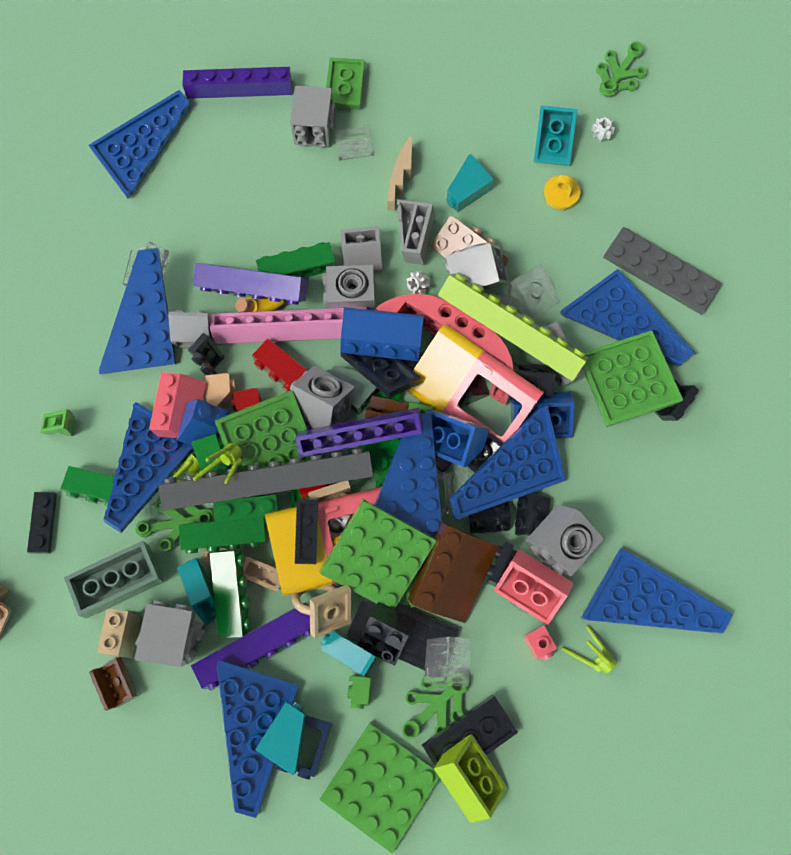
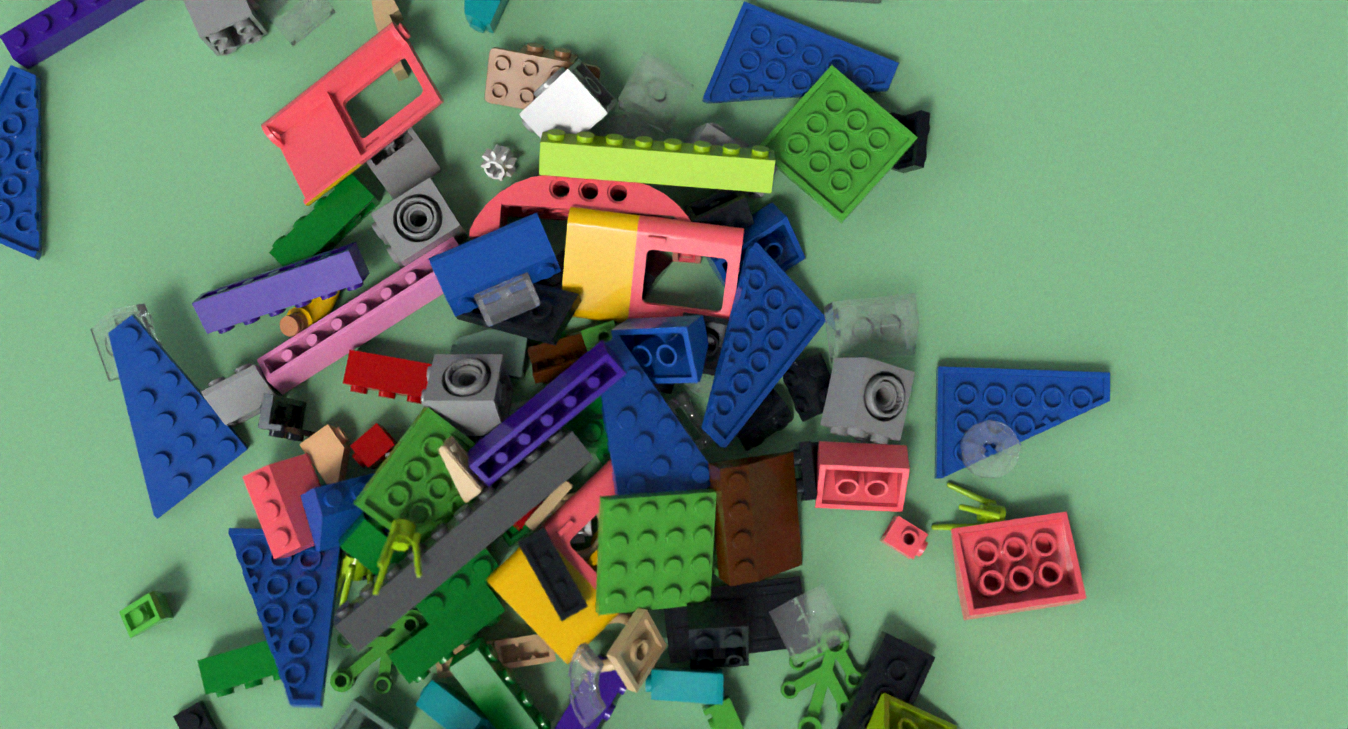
camera: 30 degrees left, 10 degrees up
light grey wedge [397,199,436,265] -> none
none -> coral piece [261,22,444,206]
none -> tan slope [438,436,486,503]
none -> clear slope [473,272,541,327]
none -> clear tile [568,642,606,728]
none -> clear slope [823,293,919,364]
none -> coral slope [951,511,1086,620]
none -> clear plate [960,420,1021,478]

